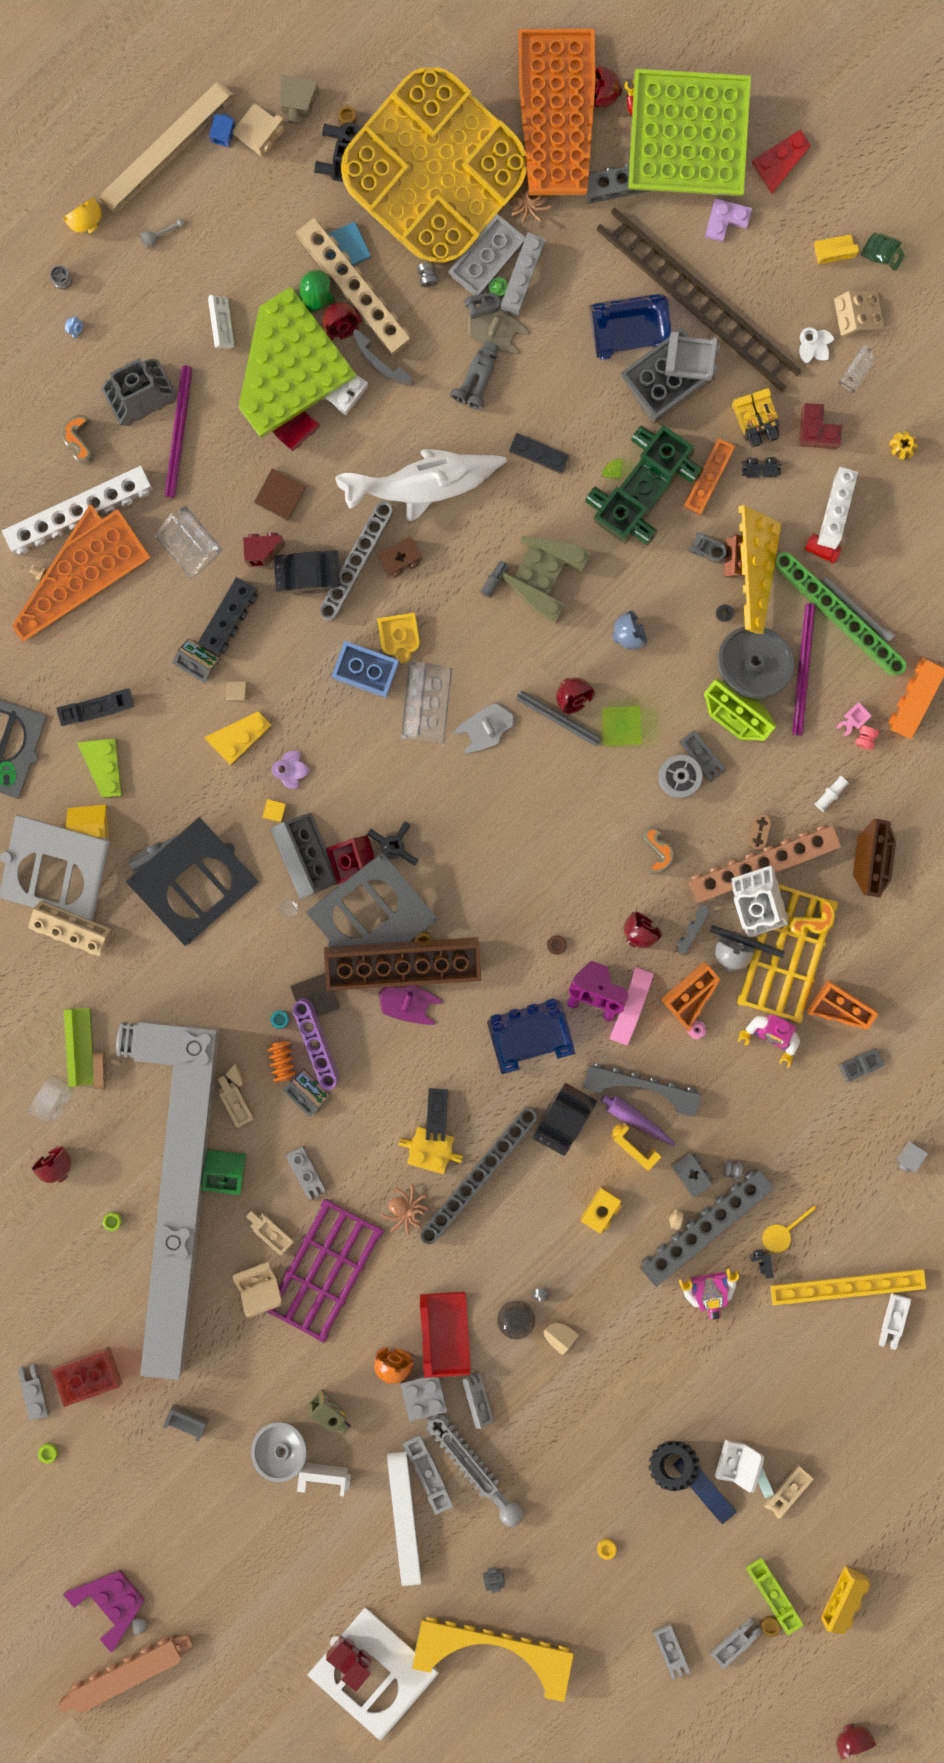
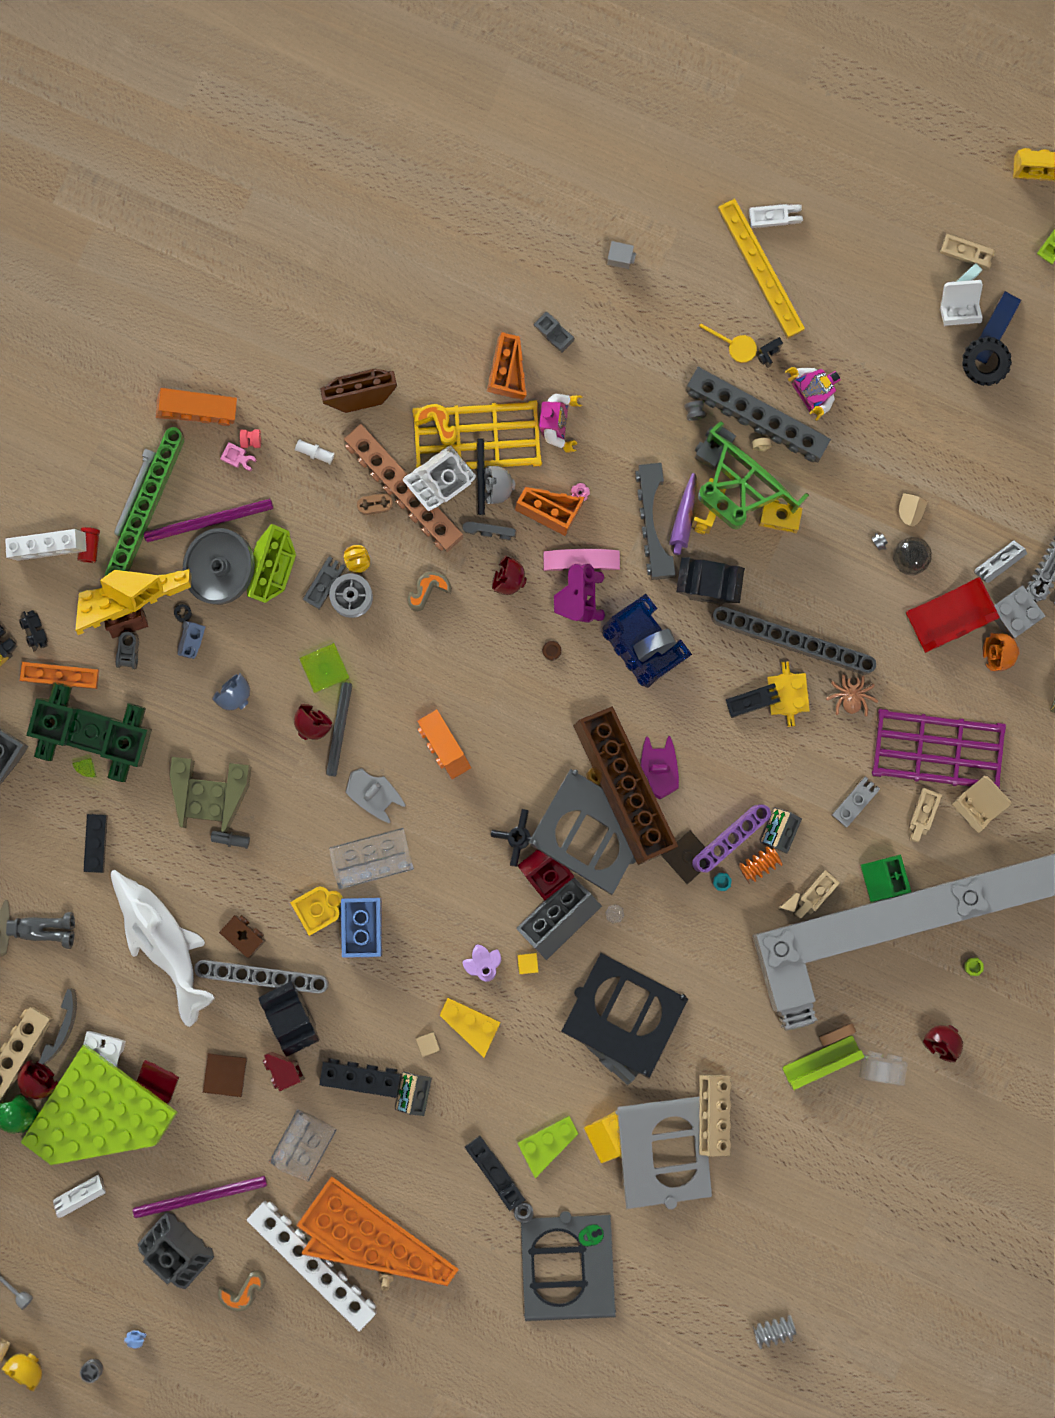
camera: 105 degrees left, 5 degrees down
none -> yellow slope [100,570,163,612]
none -> sand blue leg [178,620,205,659]
none -> yellow piece [344,545,370,573]
none -> orange wedge [417,710,471,779]
none -> flat silver plate [514,1203,533,1223]
none -> dark grey slope [633,628,677,662]
none -> bright green piece [698,421,809,529]

